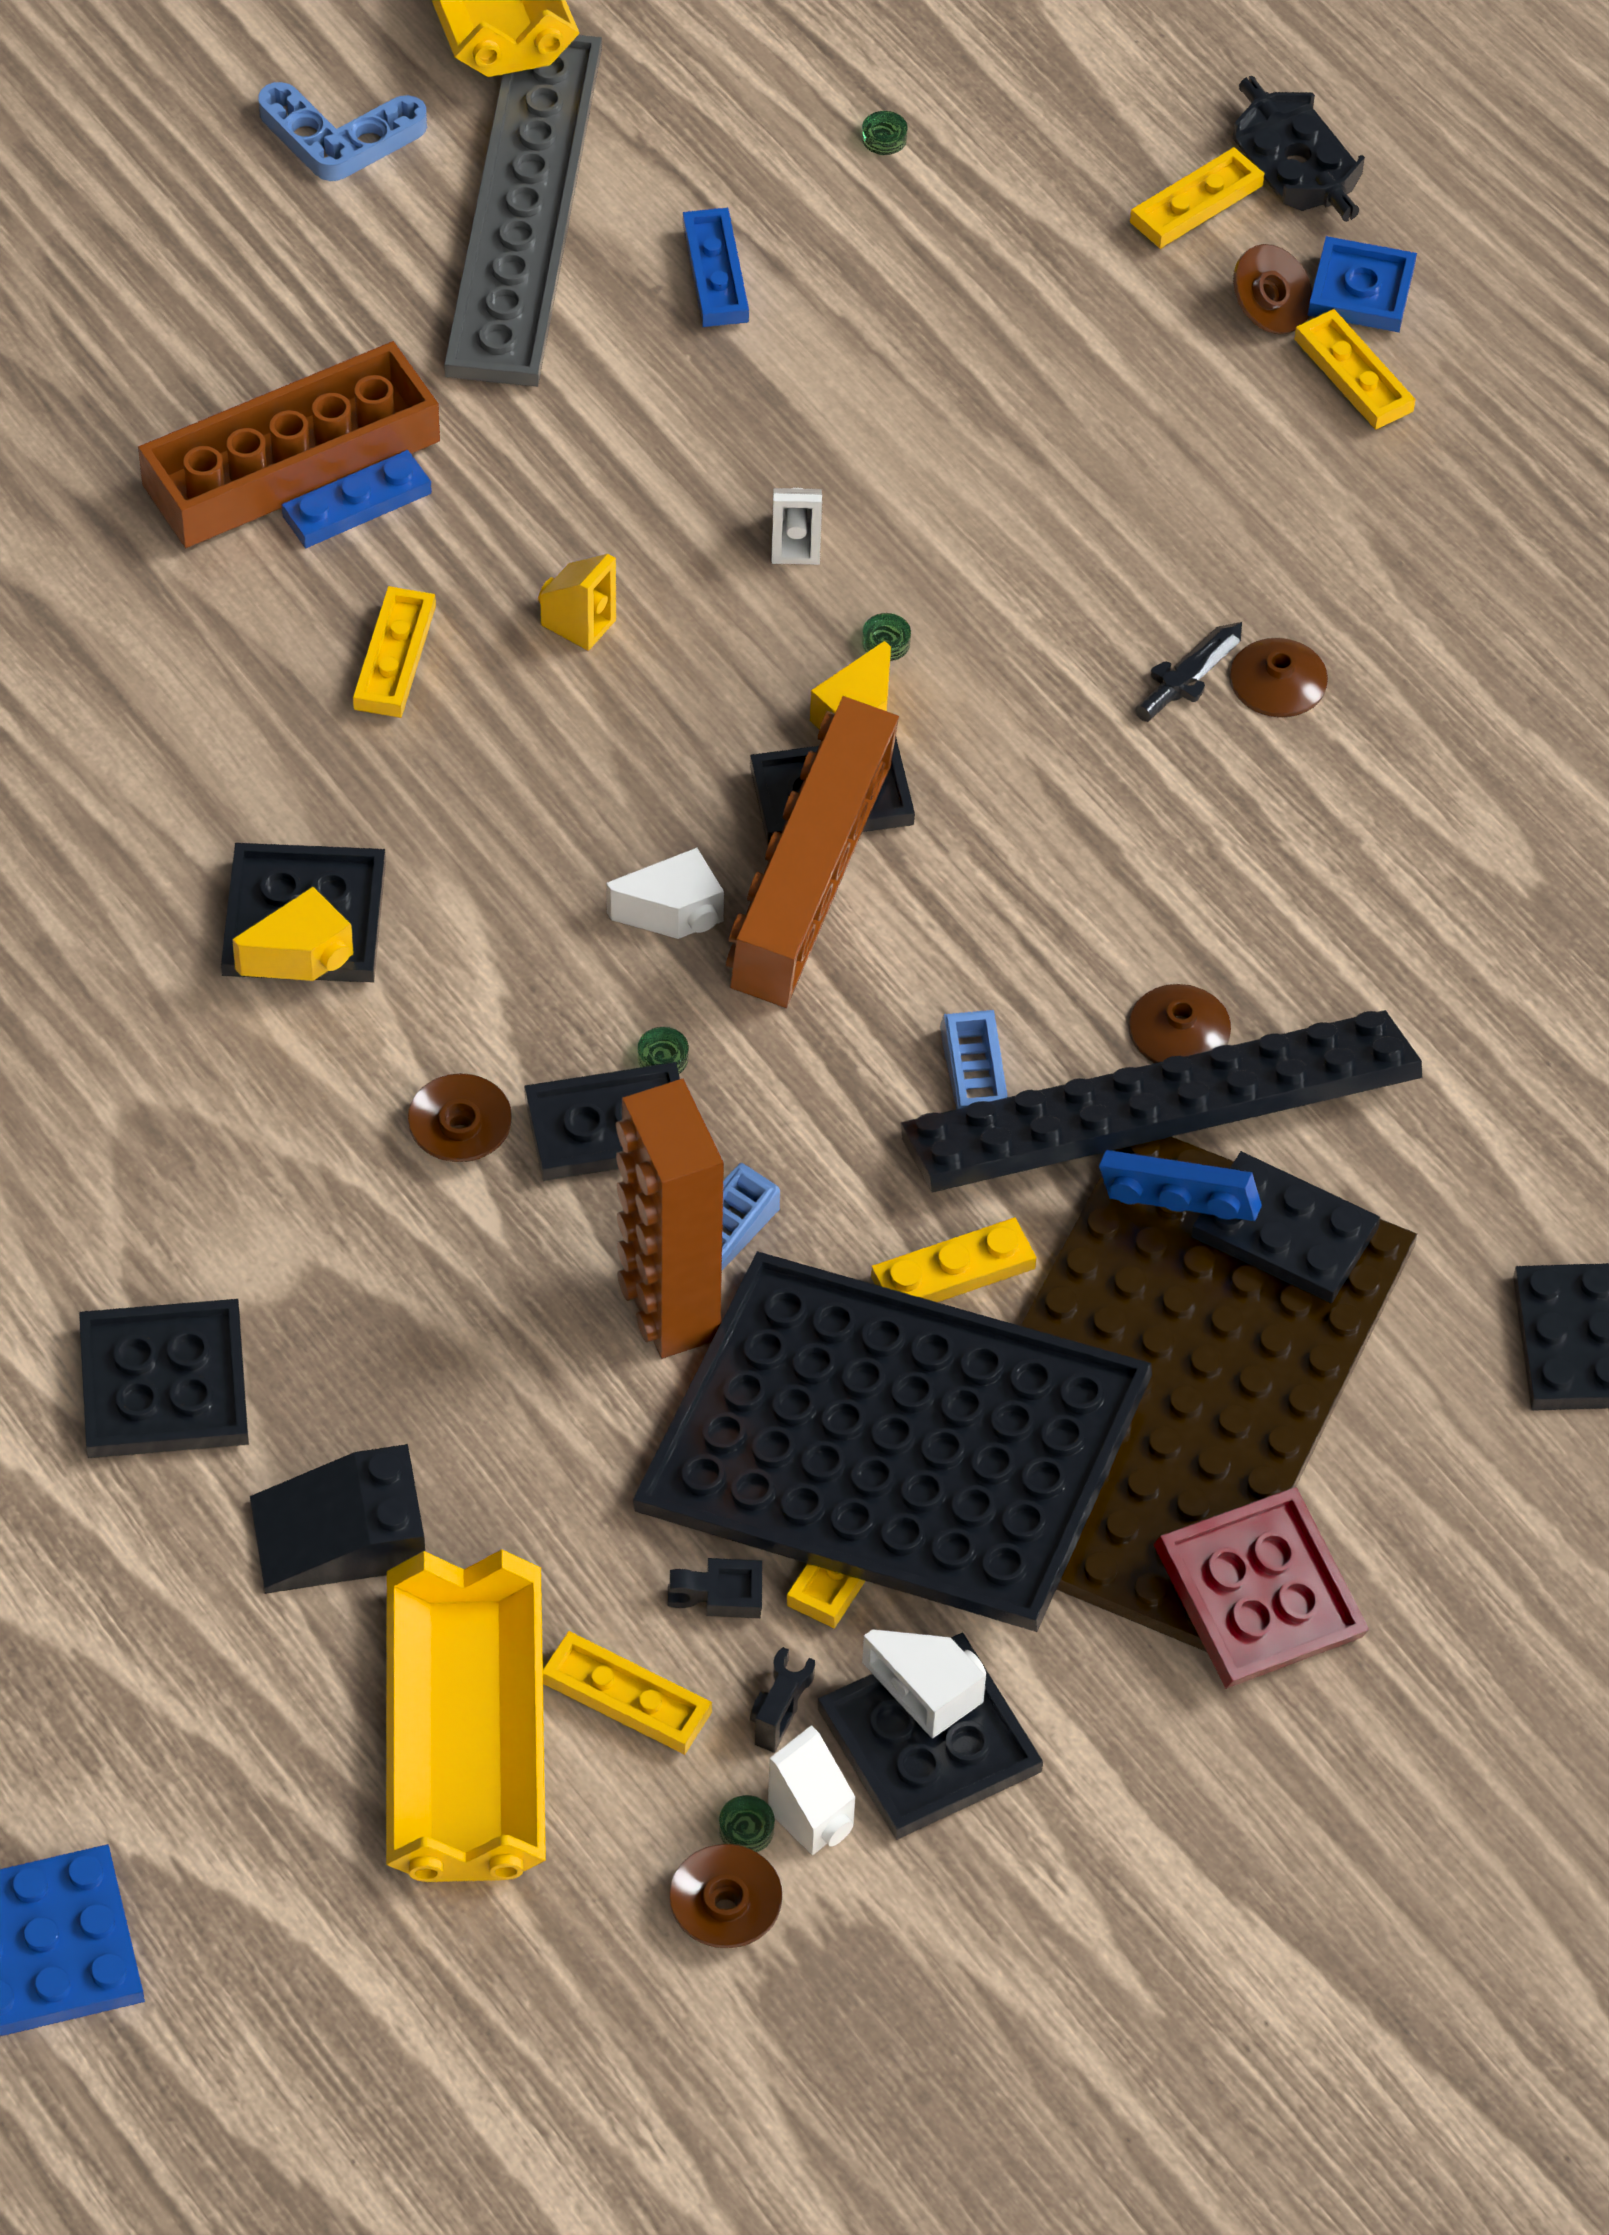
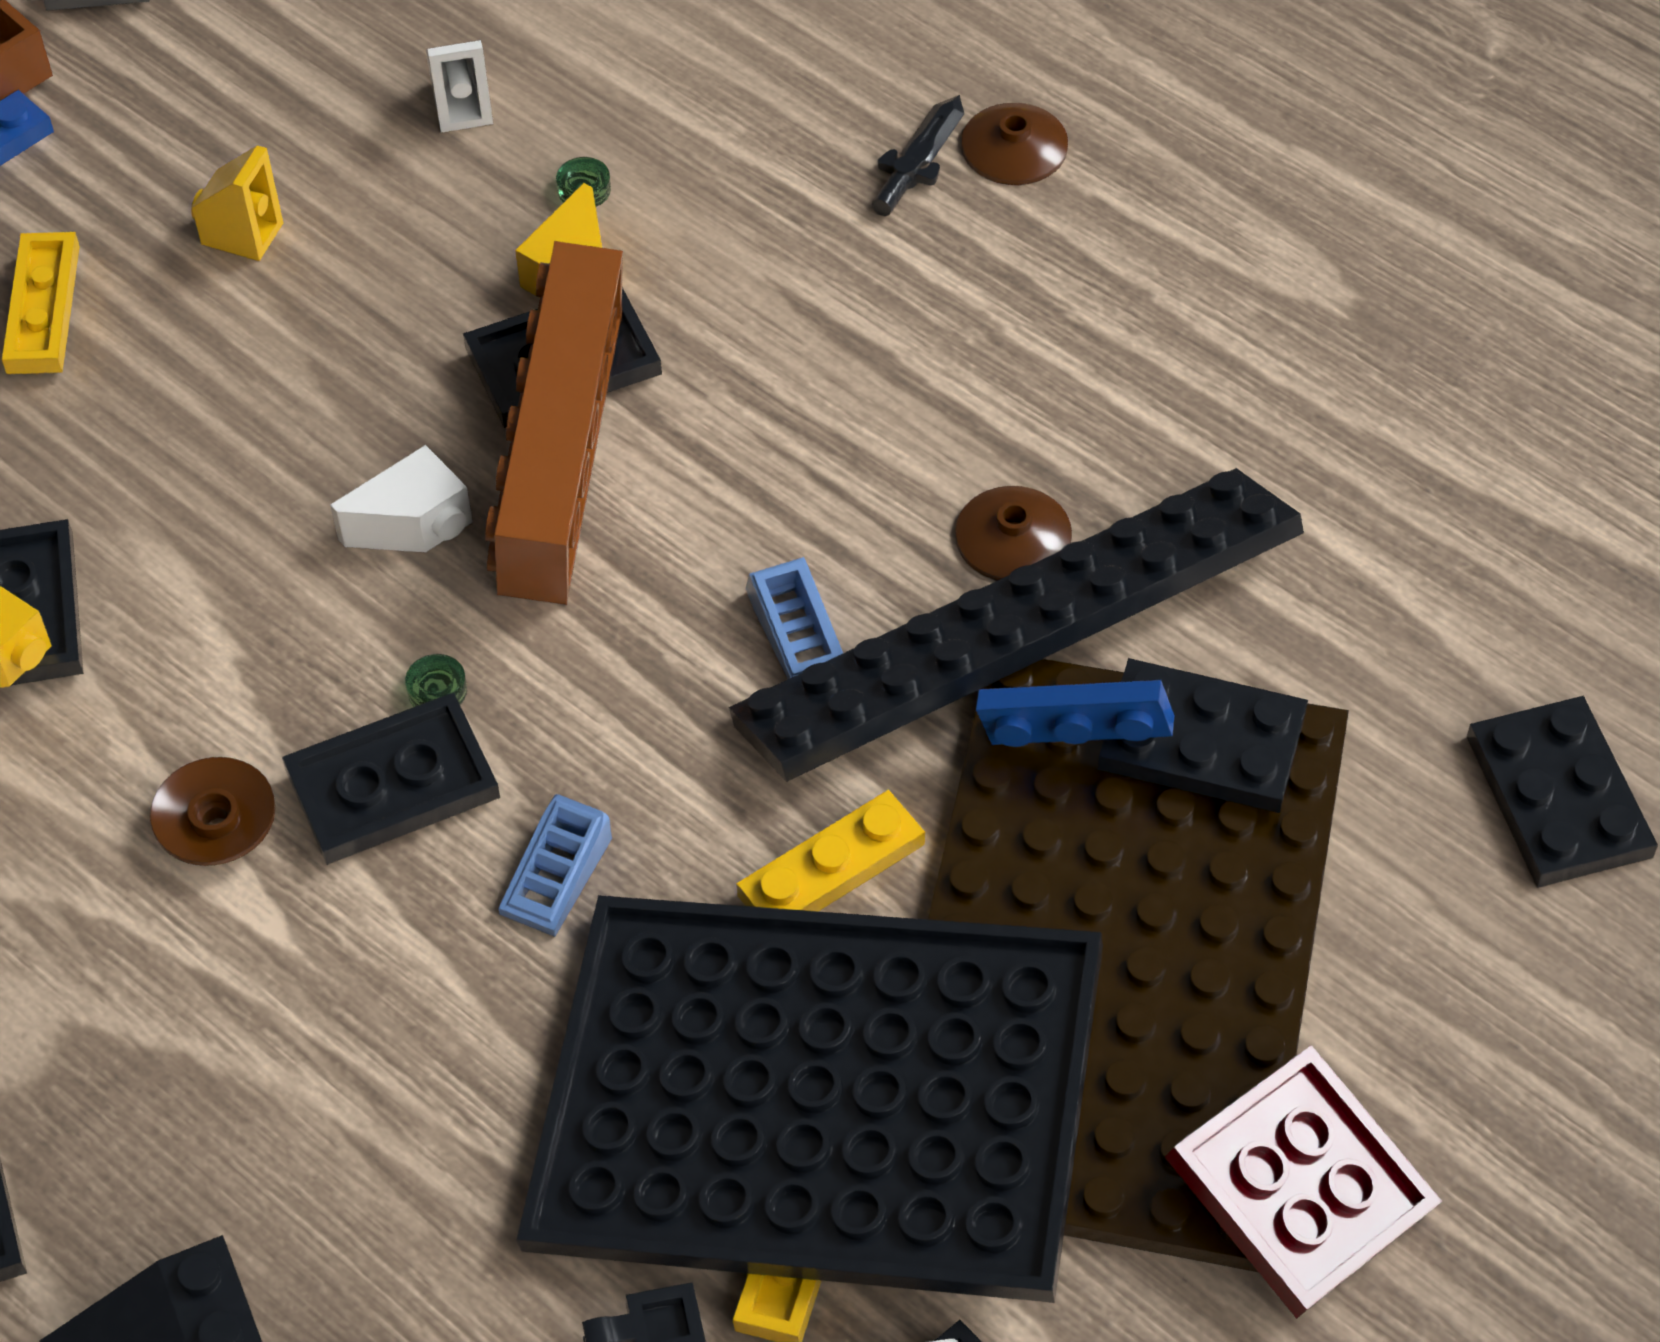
camera: 10 degrees left, 0 degrees up
dark orange brick [616,1078,724,1359] -> none

